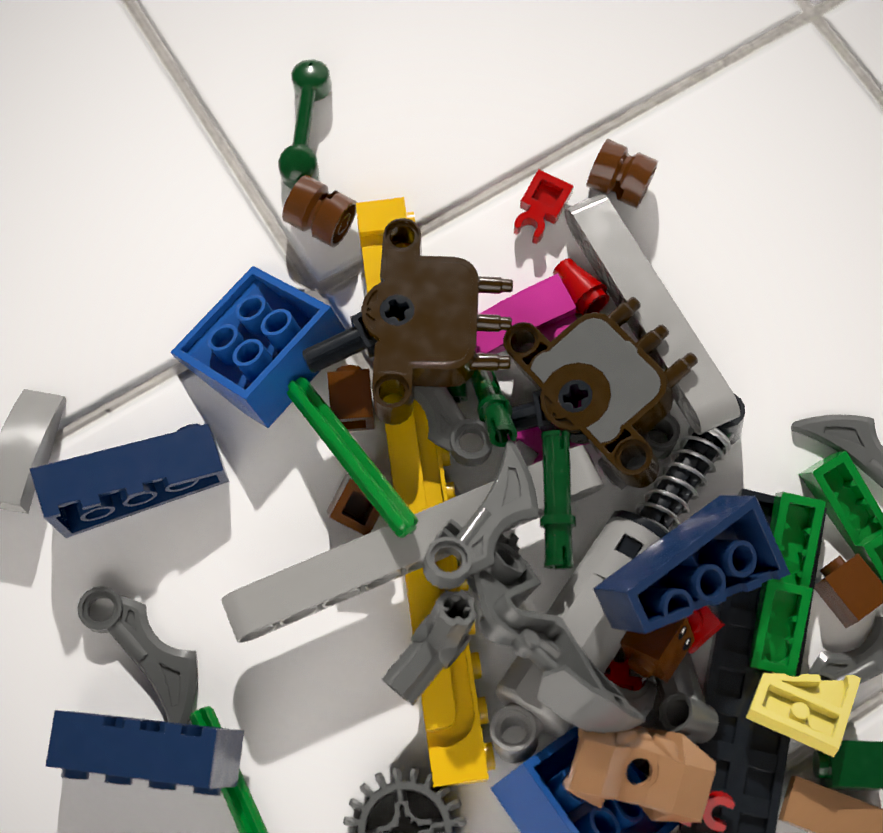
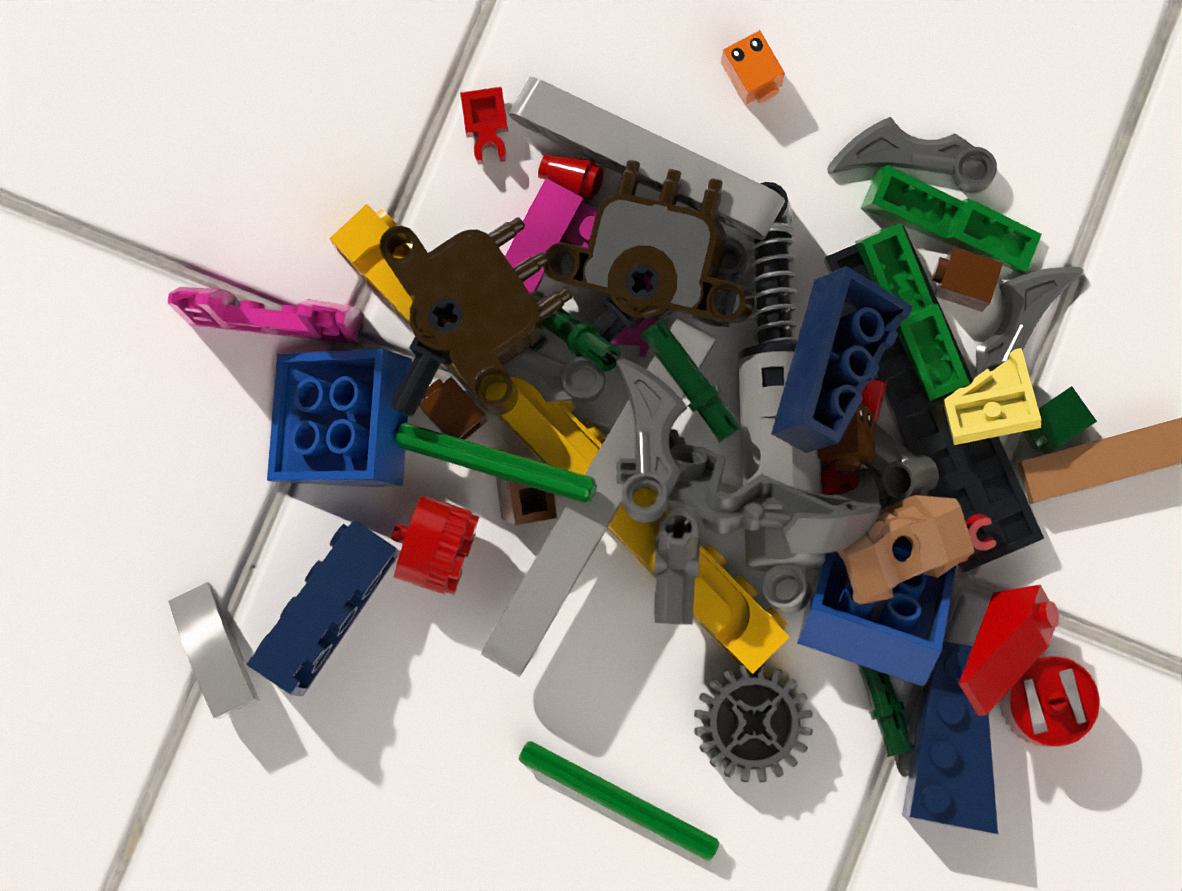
camera: 30 degrees left, 10 degrees up
dark blue wedge [45,710,244,796] -> none
dark grey piece [78,586,197,724] -> none
dark green piece [278,59,332,189] -> none
reddish brown wheel [282,175,357,248] -> none
reddish brown wheel [586,138,659,209] -> none
none -> dark pink wedge [167,287,362,344]
none -> red piece [391,495,480,595]
none -> orange brick [721,30,785,105]

